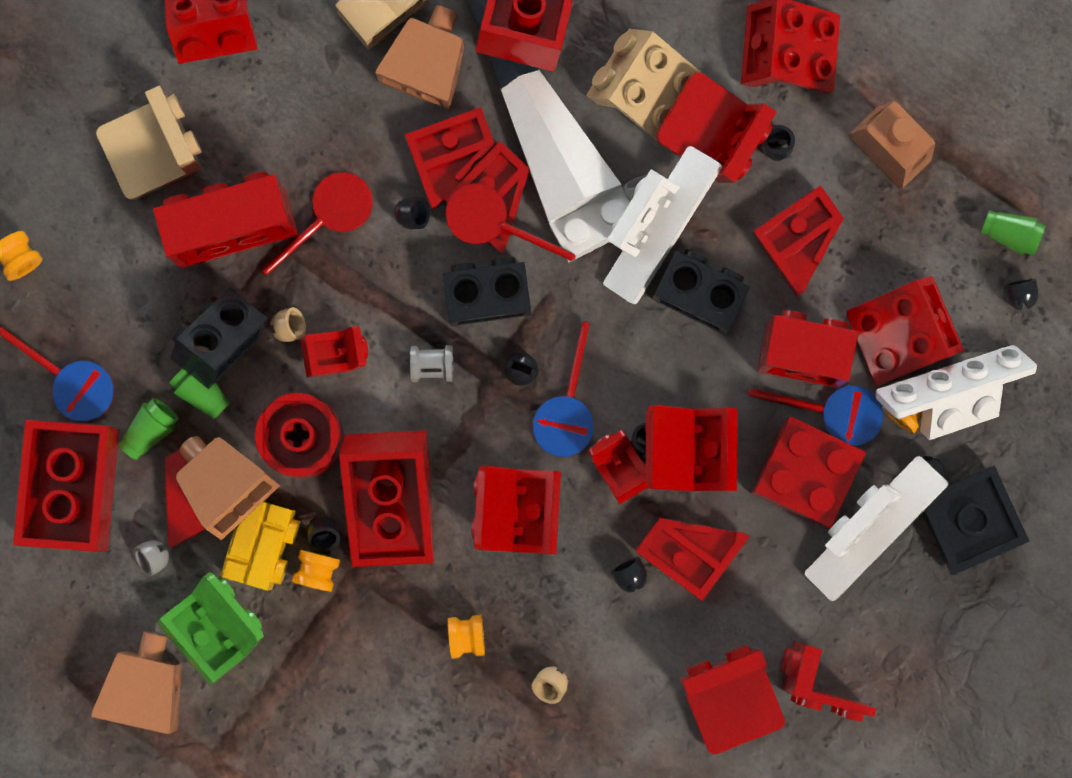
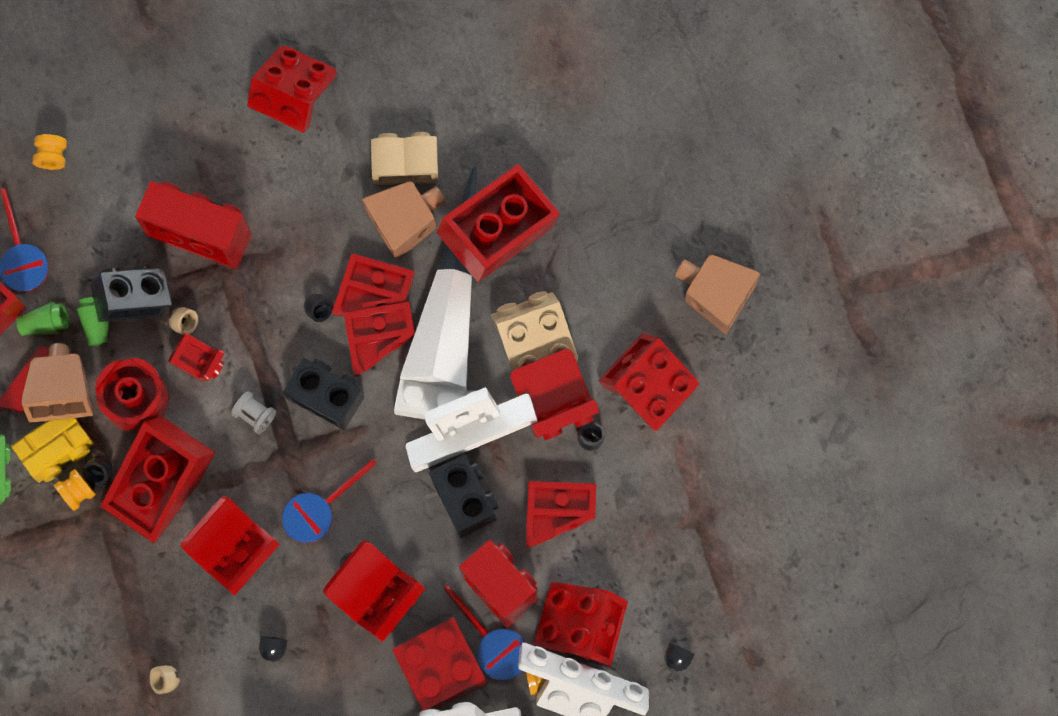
camera: 40 degrees right, 10 degrees down
tan bracket [96,85,202,200] -> none
red piece [262,172,373,275] -> none
red piece [445,183,576,261] -> none
light orange wheel [448,614,485,659] -> none
black hinge [505,353,538,386] -> none
red bracket [588,430,648,505] -> none
red wing [635,518,749,601] -> none
nougat torso [848,101,935,190] -> none
bright green cone [981,210,1046,256] -> none

